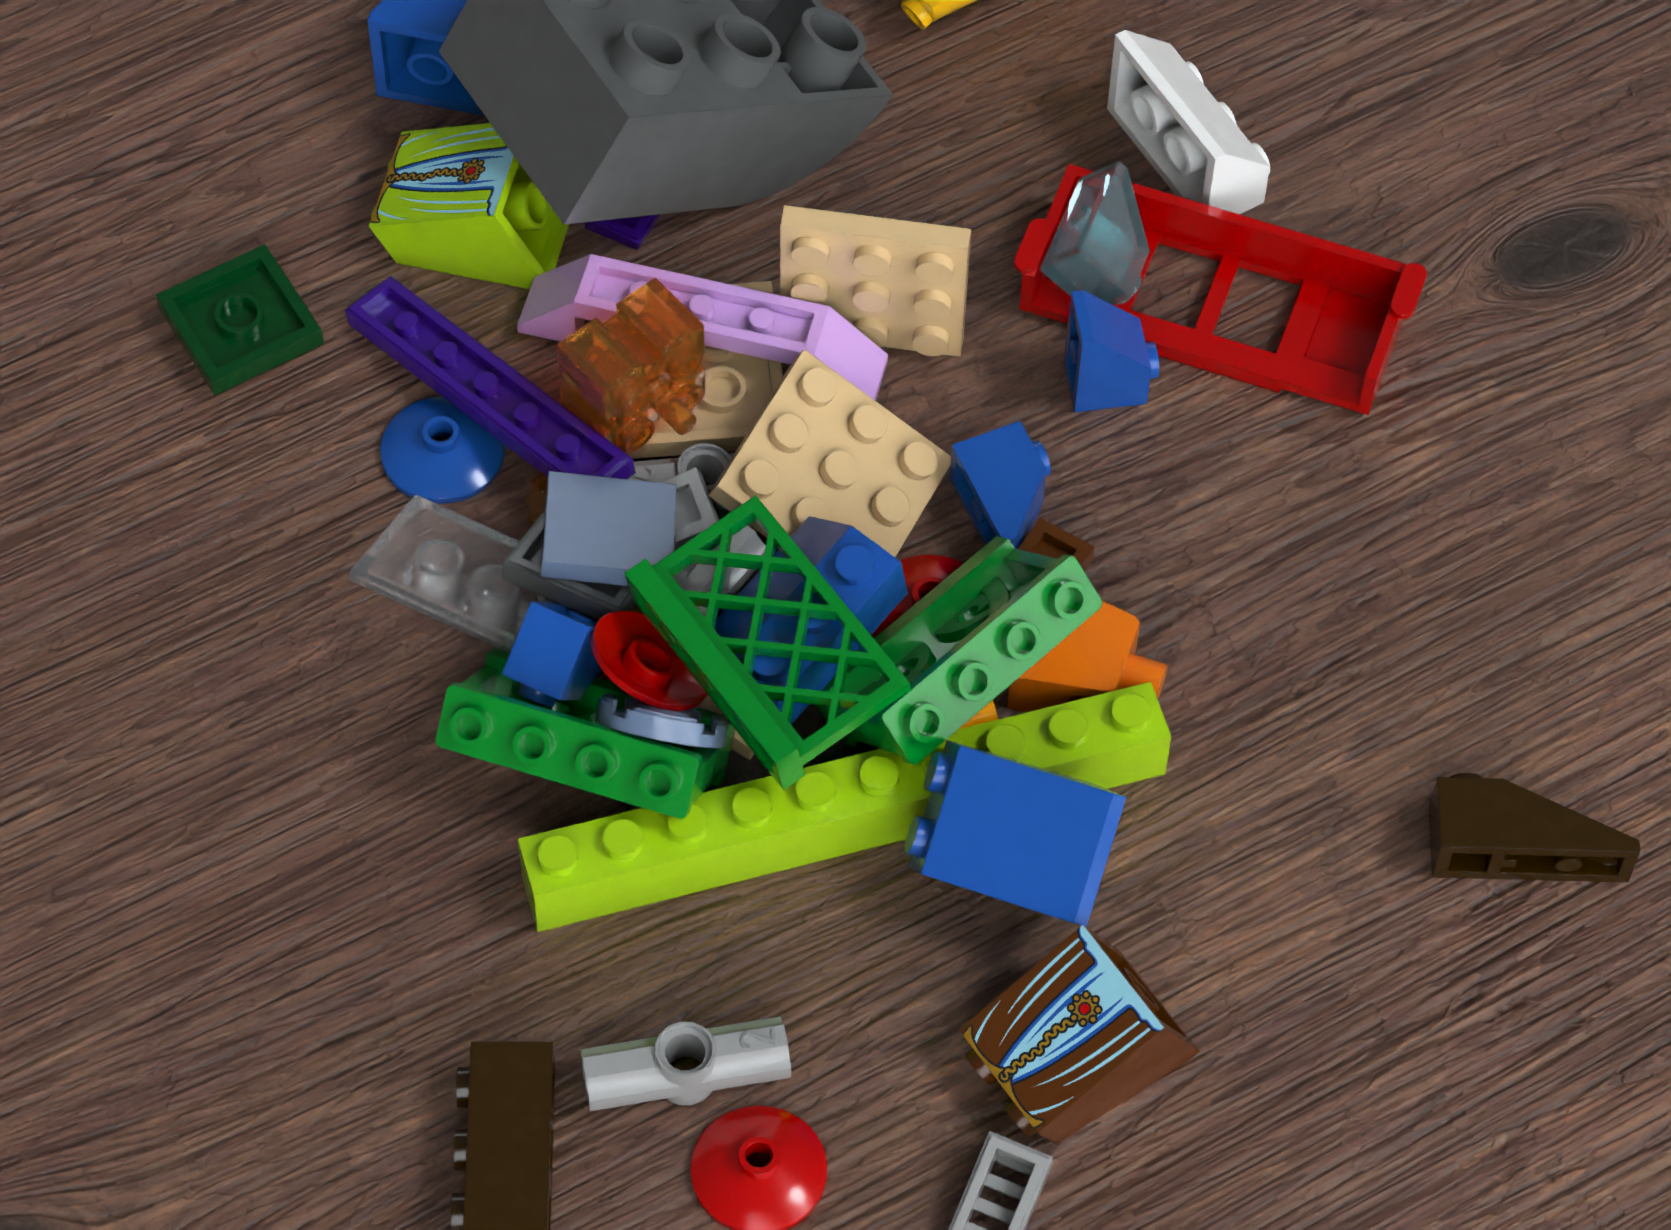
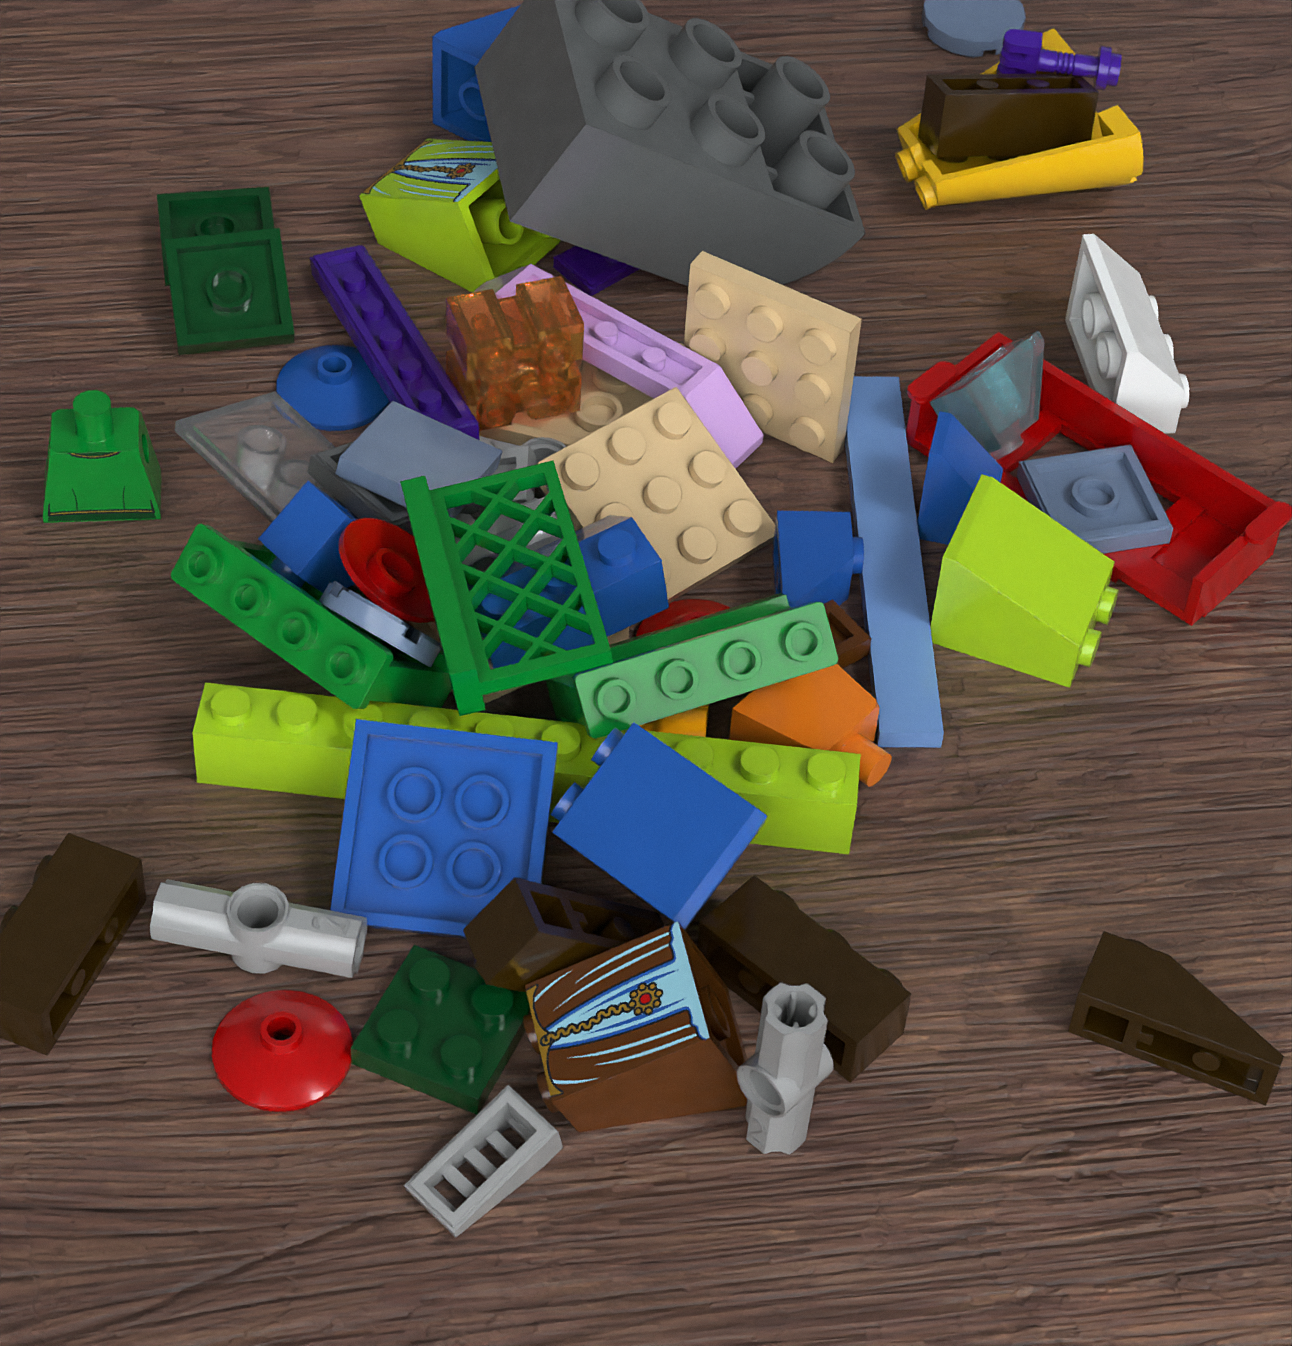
camera: 20 degrees right, 10 degrees down
none -> green torso [43,390,162,523]
none -> dark green plate [164,228,295,355]
none -> blue plate [330,719,558,939]
none -> dark green plate [351,945,531,1115]
none -> dark brown slope [463,877,665,993]
none -> dark brown brick [697,875,912,1083]
none -> light grey piece [737,983,834,1155]
none -> medium blue tile [845,376,944,748]
none -> lime slope [930,474,1119,688]
none -> sand blue tile [1016,445,1173,554]

